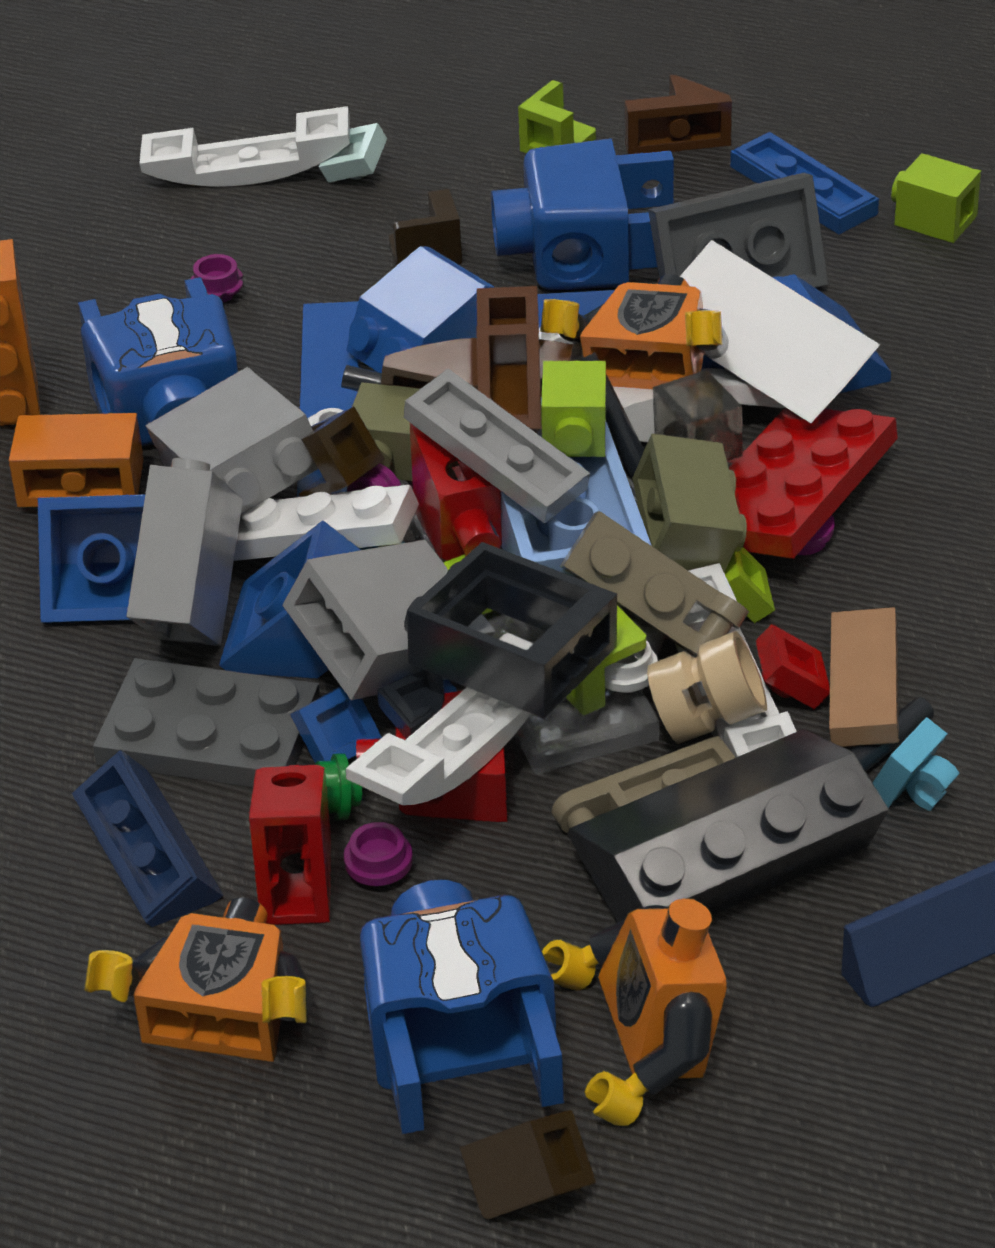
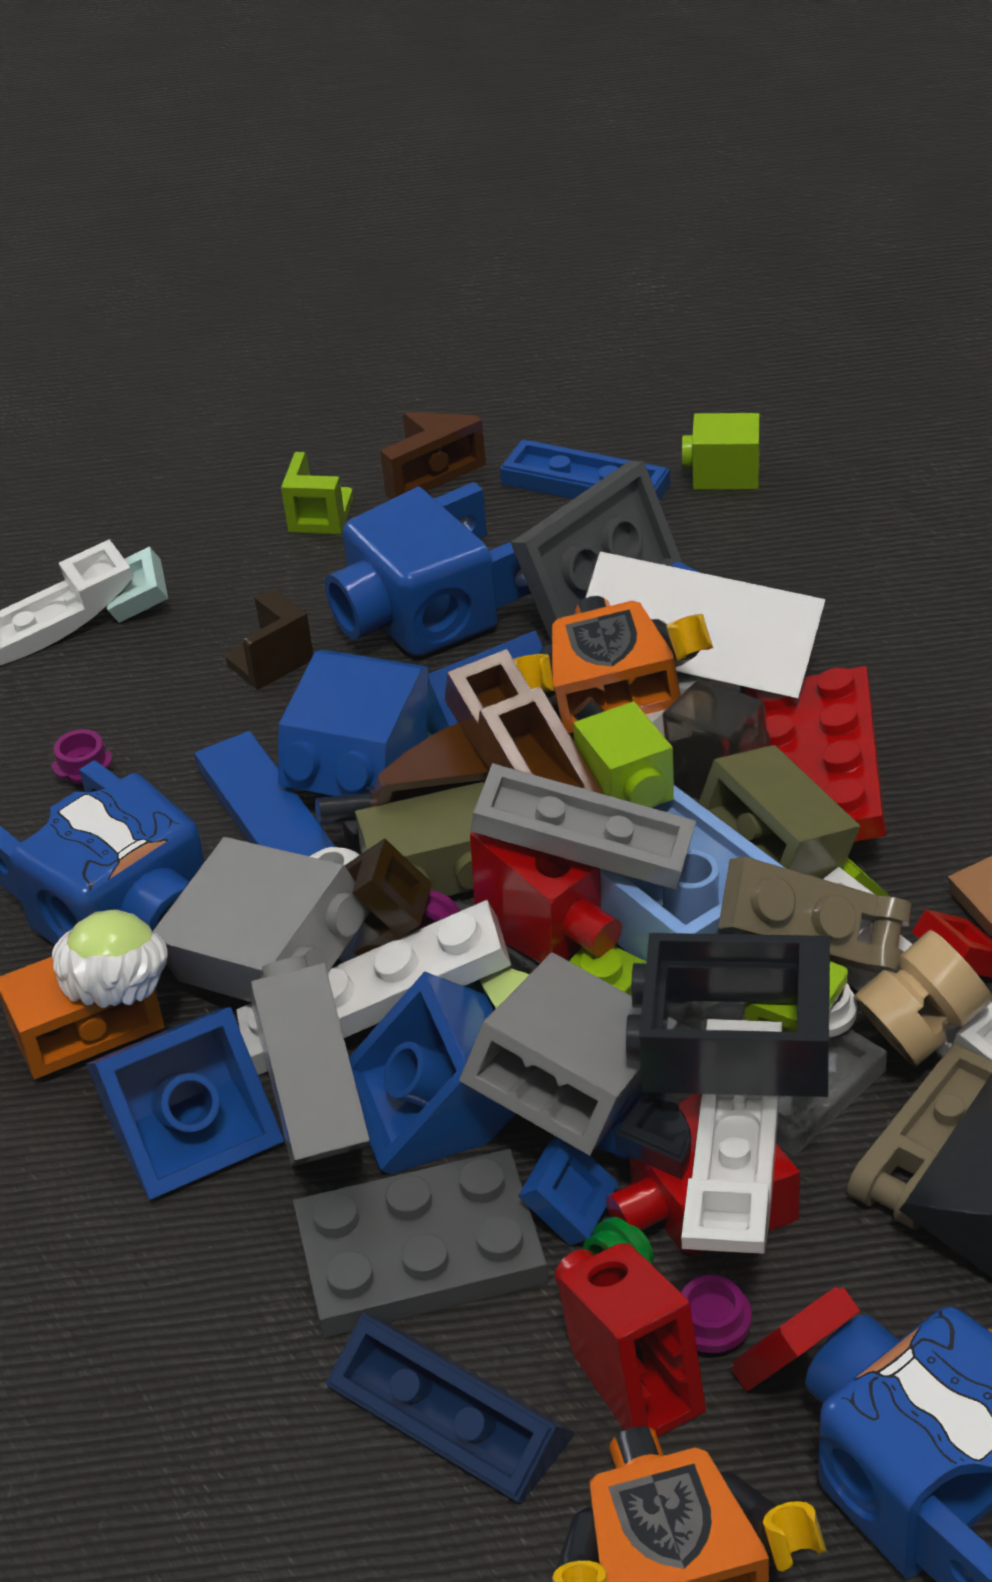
camera: 25 degrees left, 0 degrees up
none -> white hair [52,910,168,1008]
none -> red tile [730,1286,860,1392]

